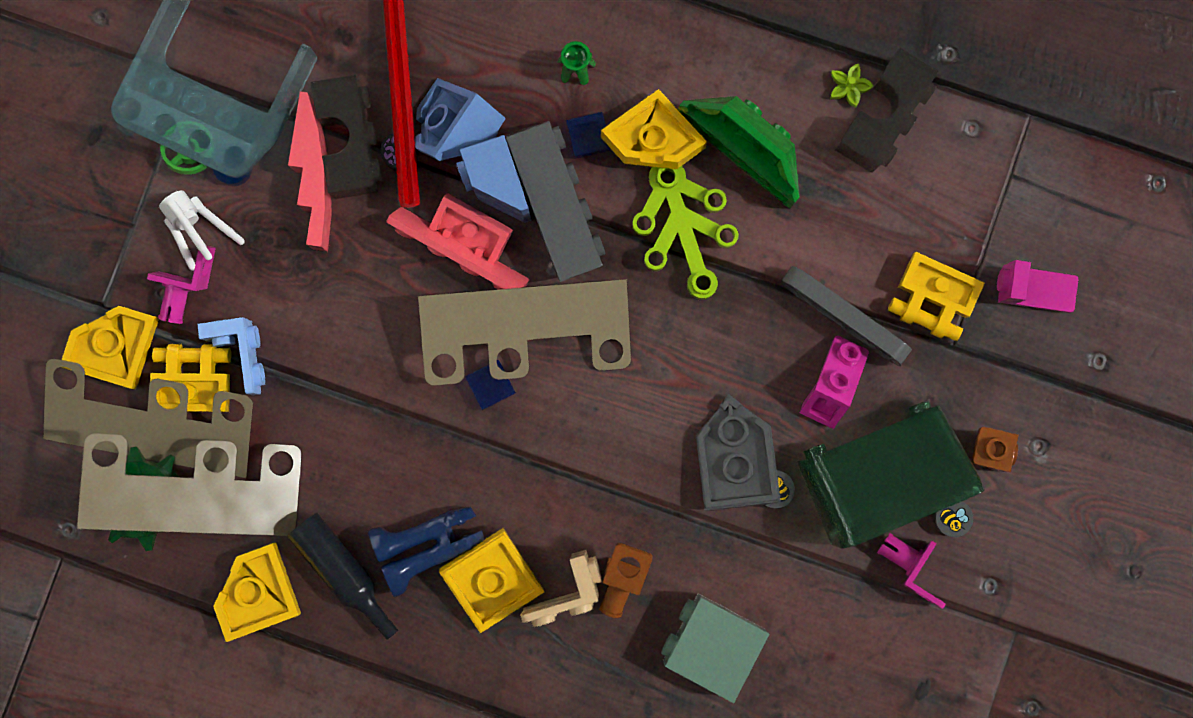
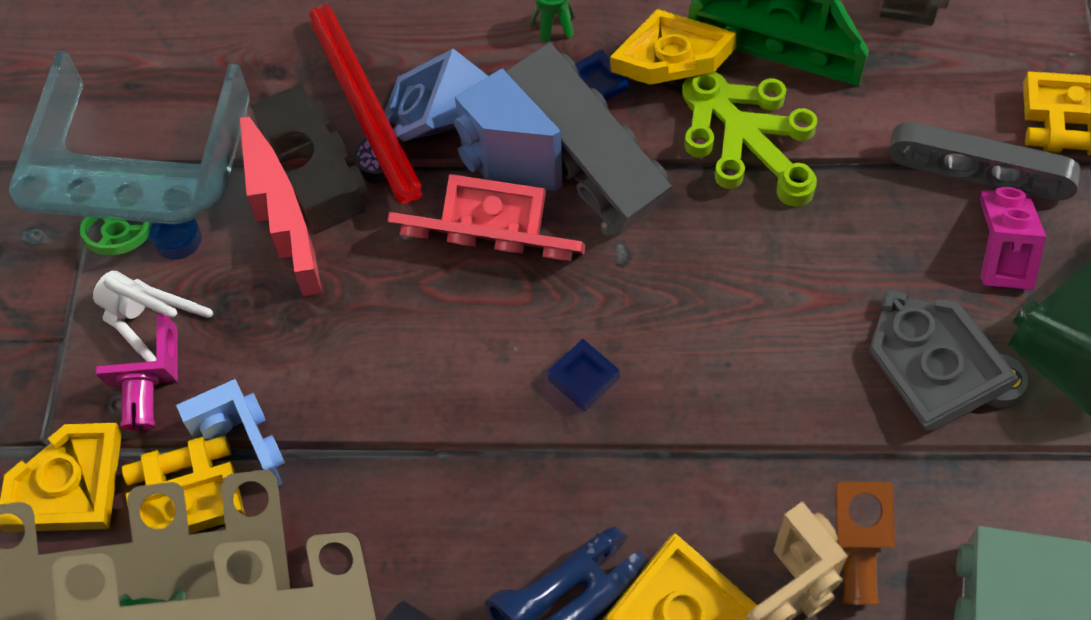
camera: 10 degrees left, 25 degrees down
dark tan piece [418,279,631,385] -> none

